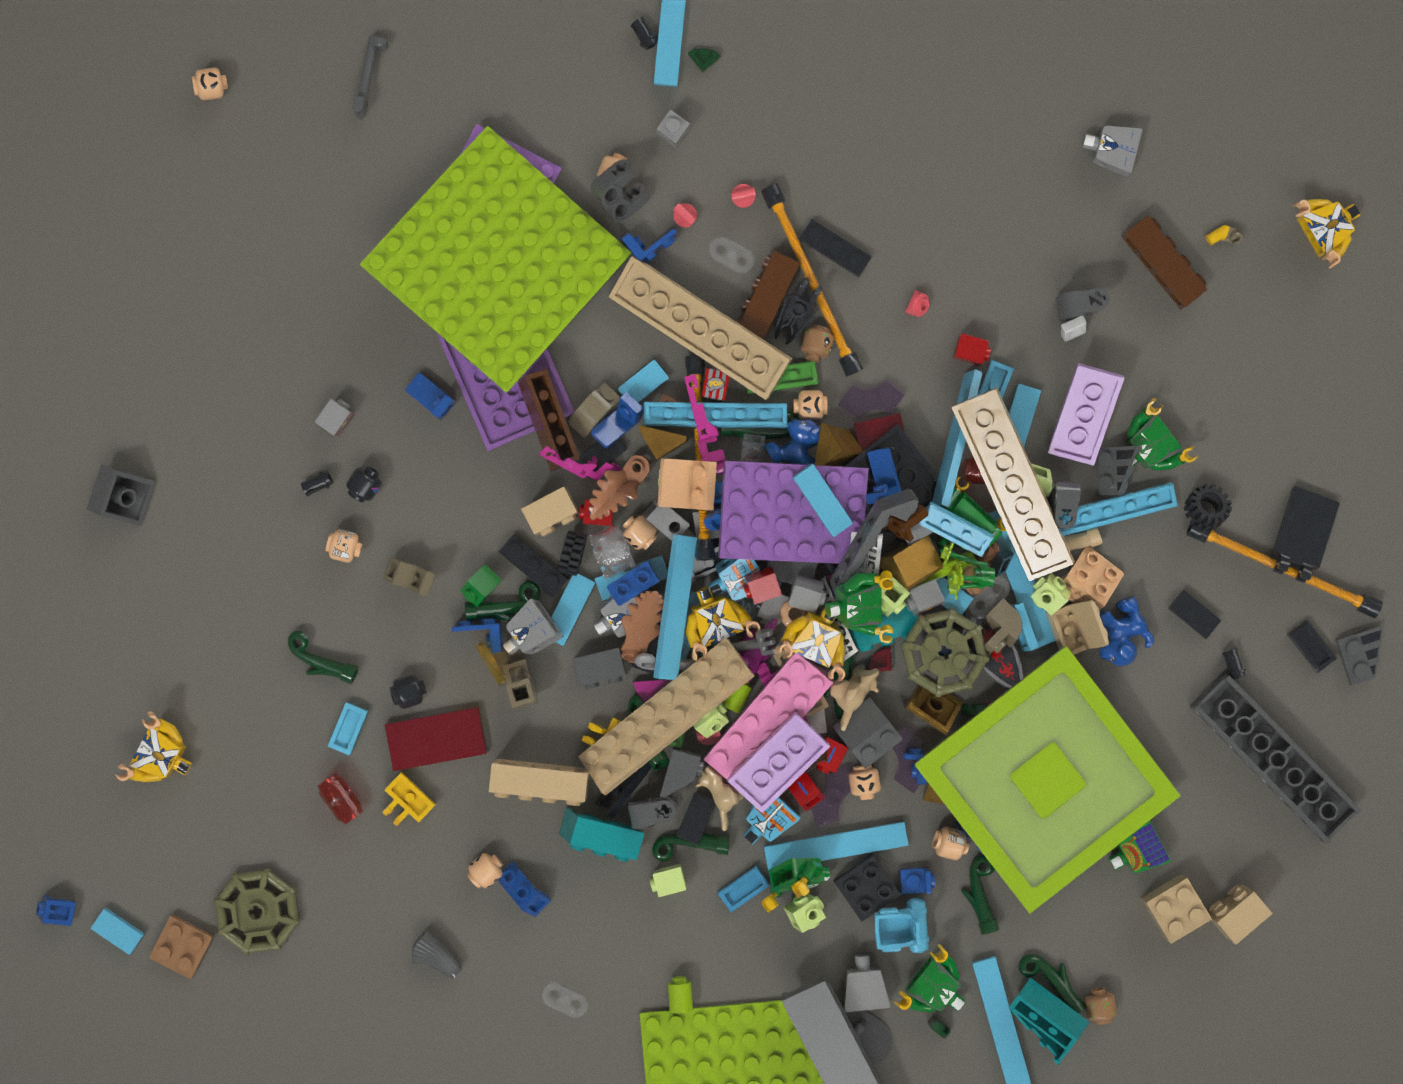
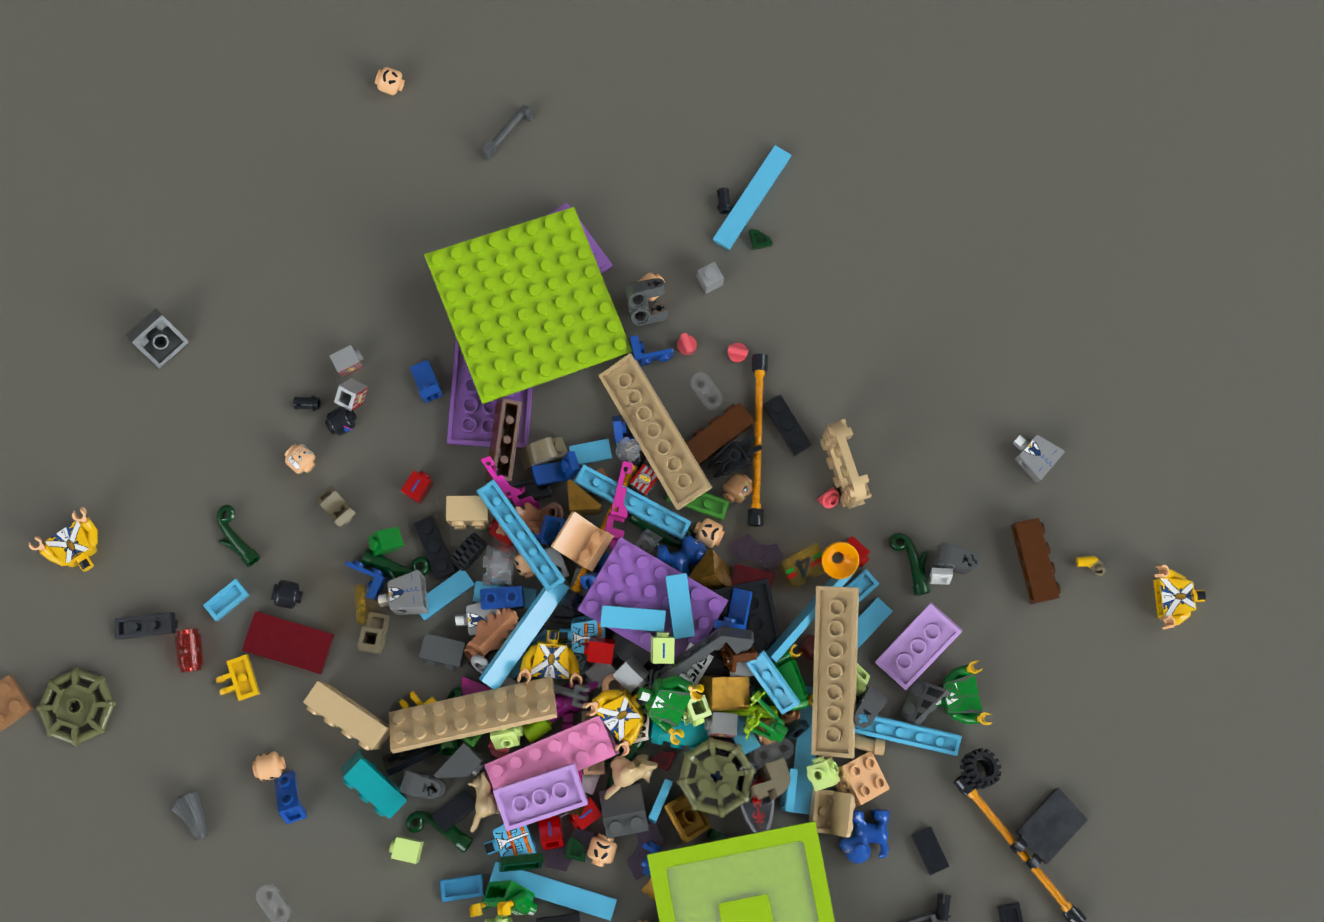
camera: 25 degrees right, 10 degrees down
none -> black hinge [115,612,178,640]
none -> light grey brick [334,378,368,411]
none -> red brick [400,470,433,504]
none -> medium azure tile [476,479,566,593]
none -> dark green tile [498,853,544,872]
none -> blue bracket [534,515,566,545]
none -> dark green tile [564,836,586,862]
none -> medium azure tile [600,605,666,632]
none -> blue bracket [612,415,636,447]
none -> clear gear [615,436,641,463]
none -> medium azure tile [648,779,673,824]
none -> yellowish green brick [651,632,675,664]
none -> clear yellow slope [778,542,825,588]
none -> tan plate [820,419,872,509]
none -> light orange piece [821,541,859,579]
none -> dark green plant [889,533,931,596]

